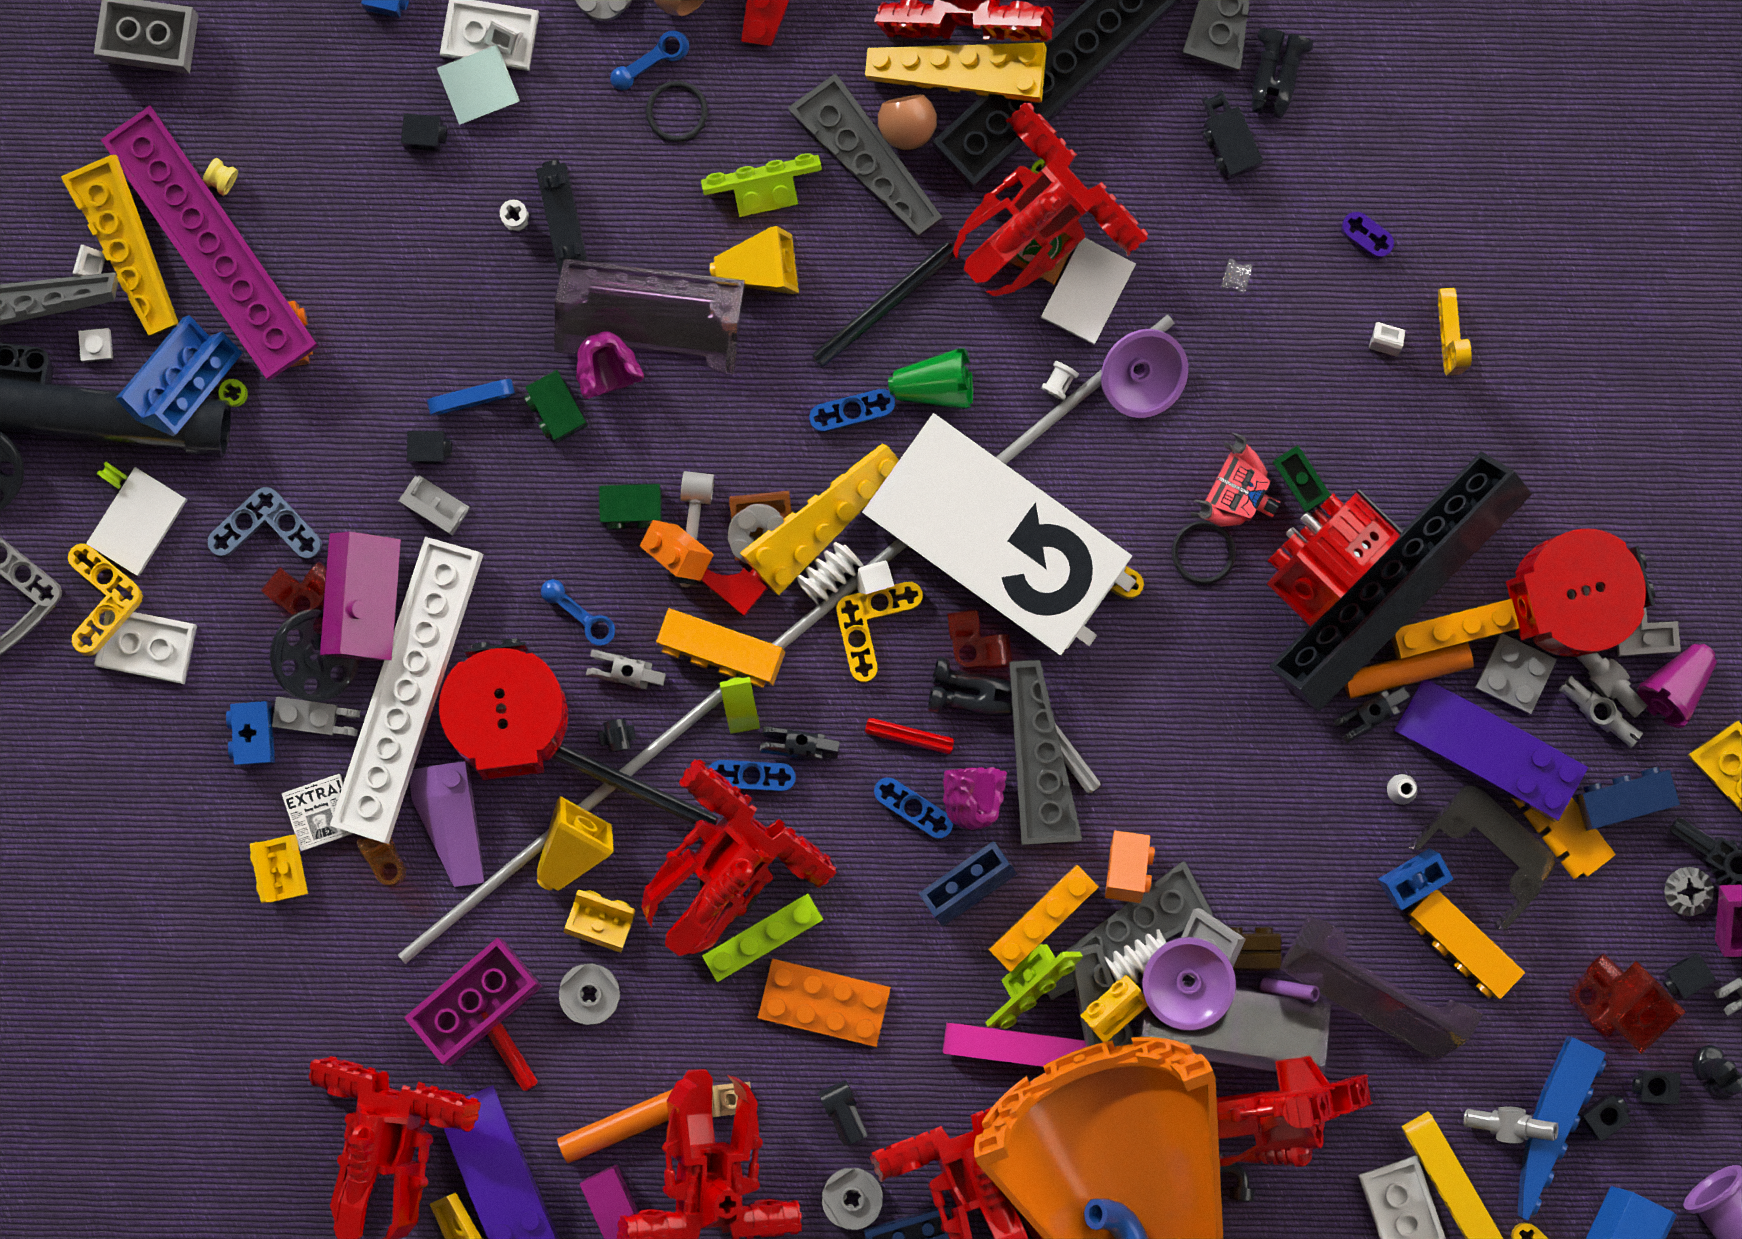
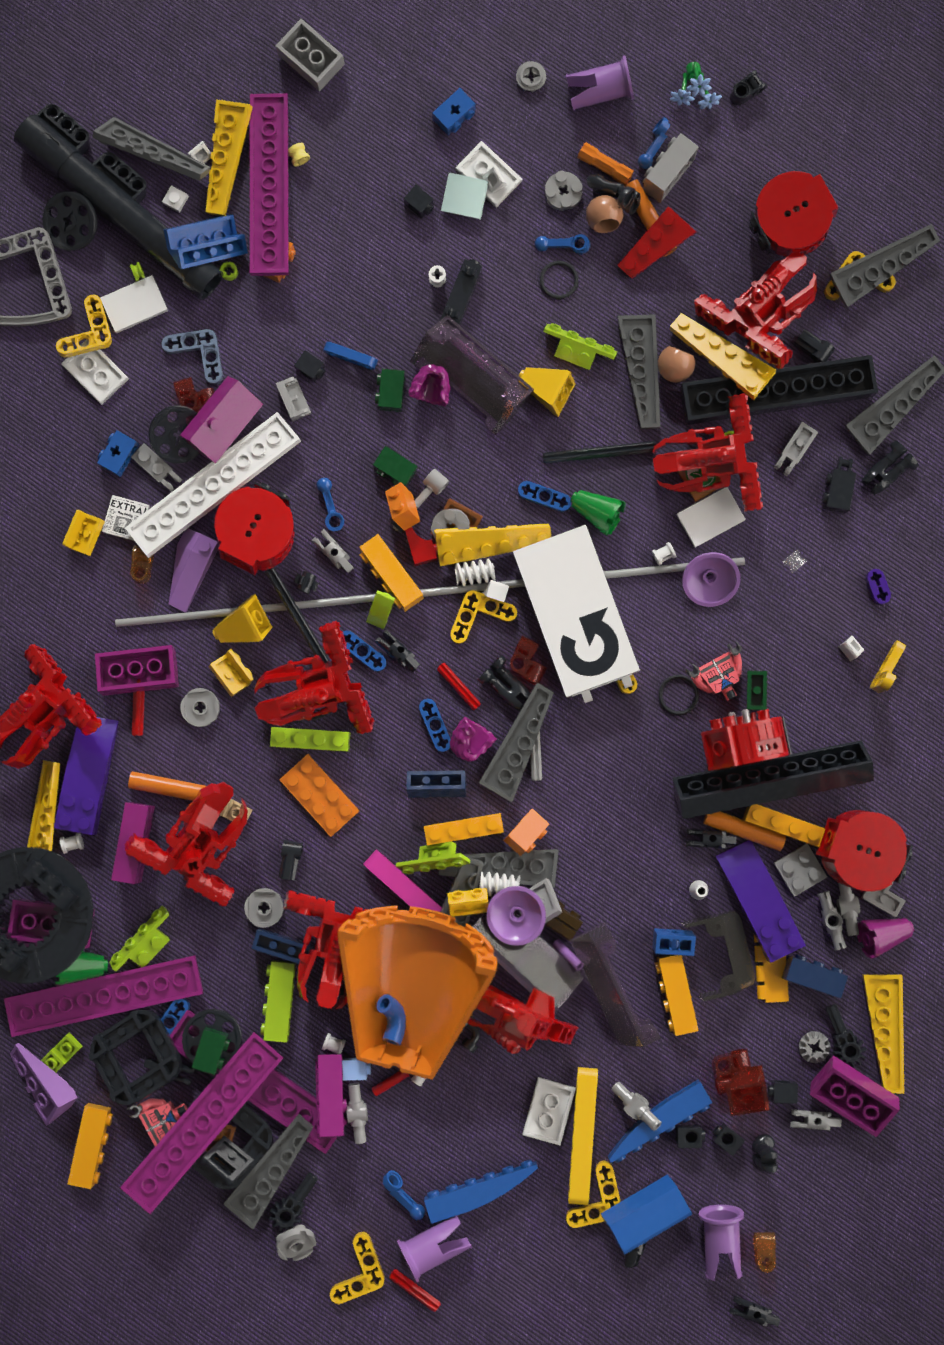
camera: 30 degrees right, 0 degrees up
none -> light grey hinge [774,422,818,476]

